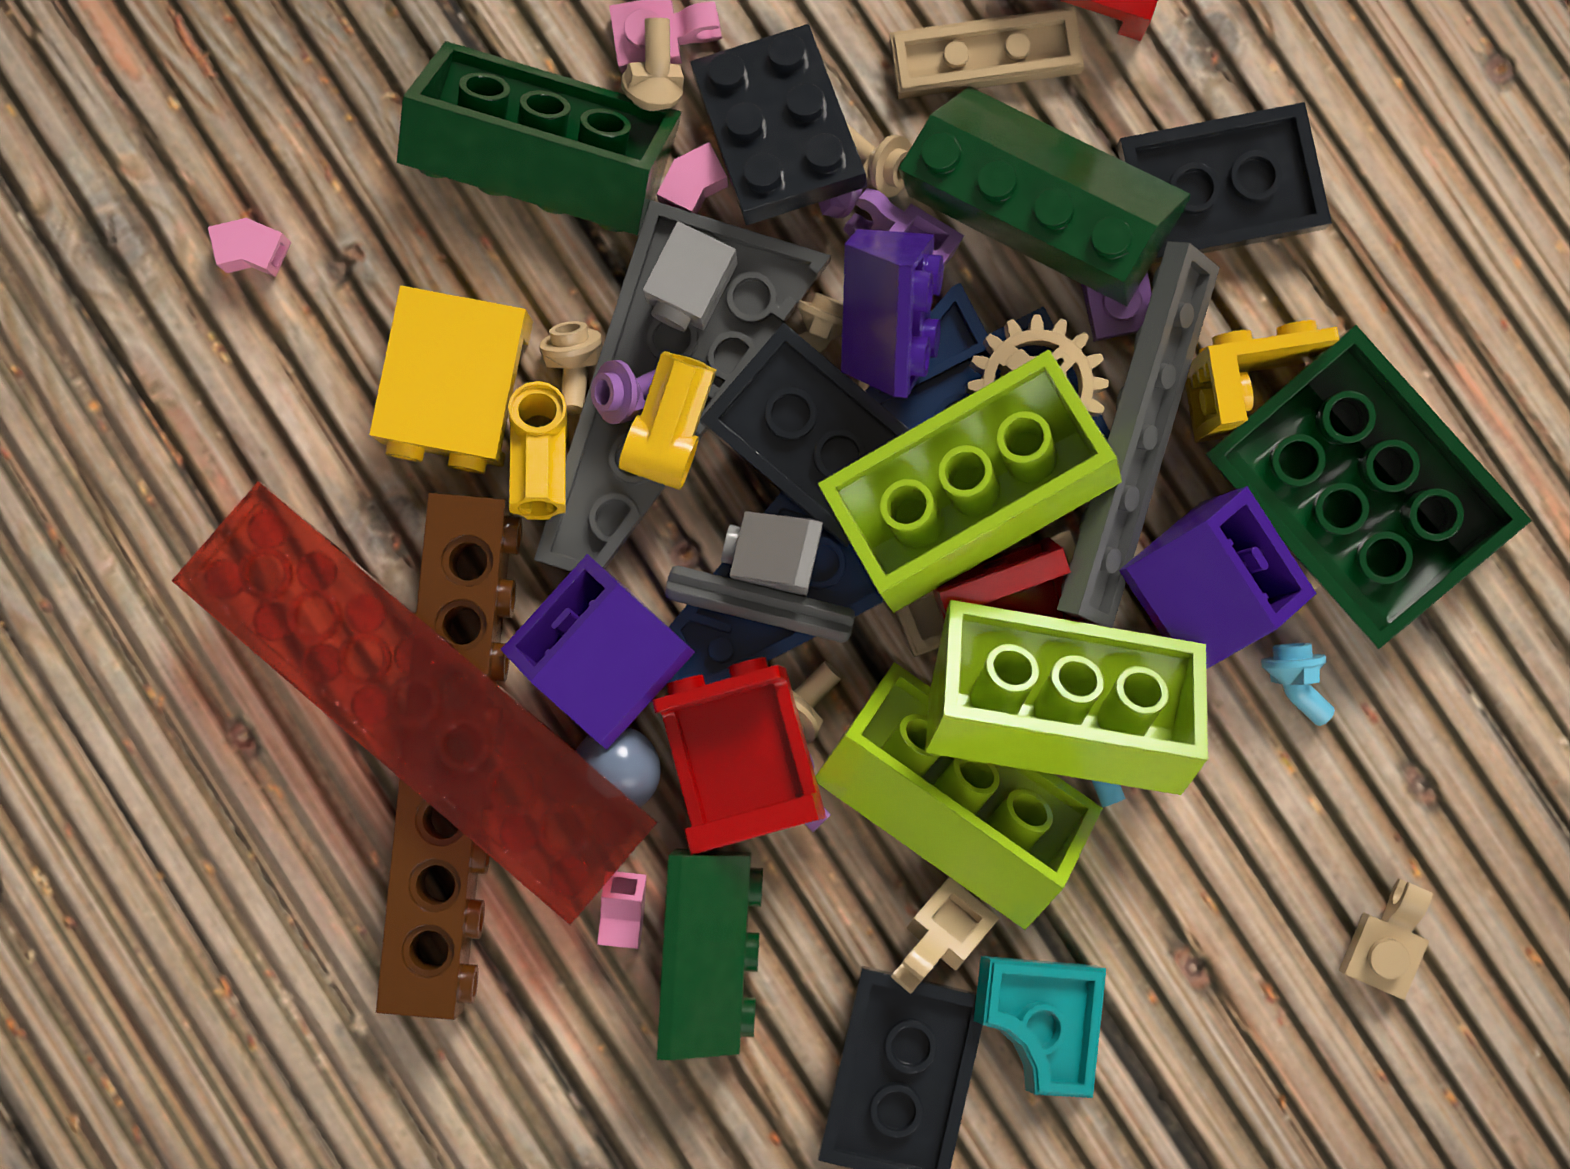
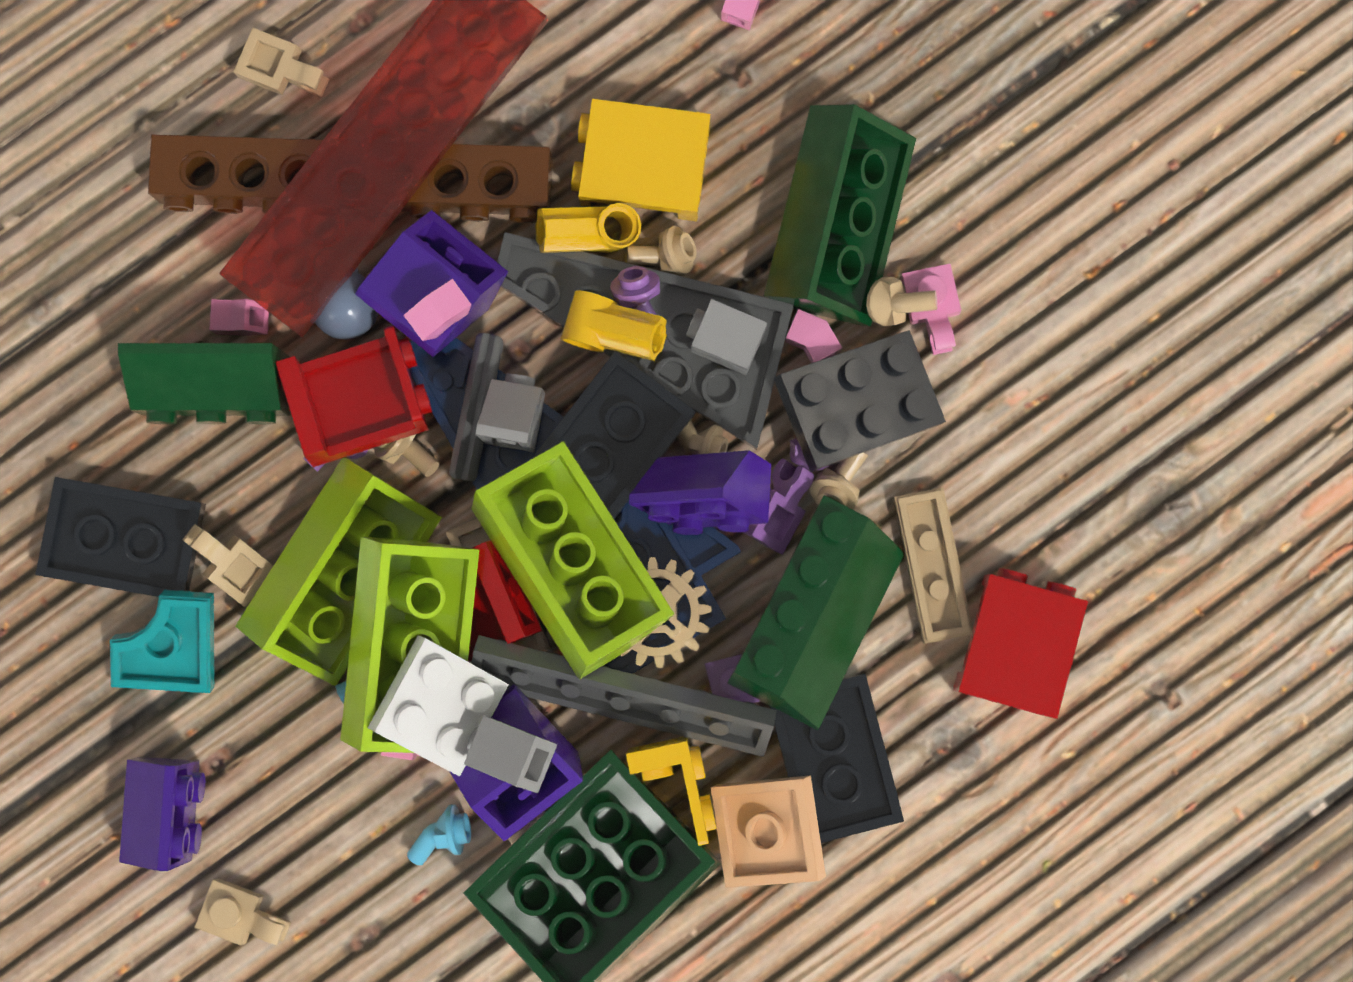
camera: 90 degrees right, 0 degrees up
none -> dark purple slope [119,757,206,871]
none -> tan plate [233,28,330,97]
none -> white plate [368,635,509,776]
none -> bright pink piece [404,279,471,341]
none -> light grey brick [464,715,557,793]
none -> light nougat plate [710,775,826,888]

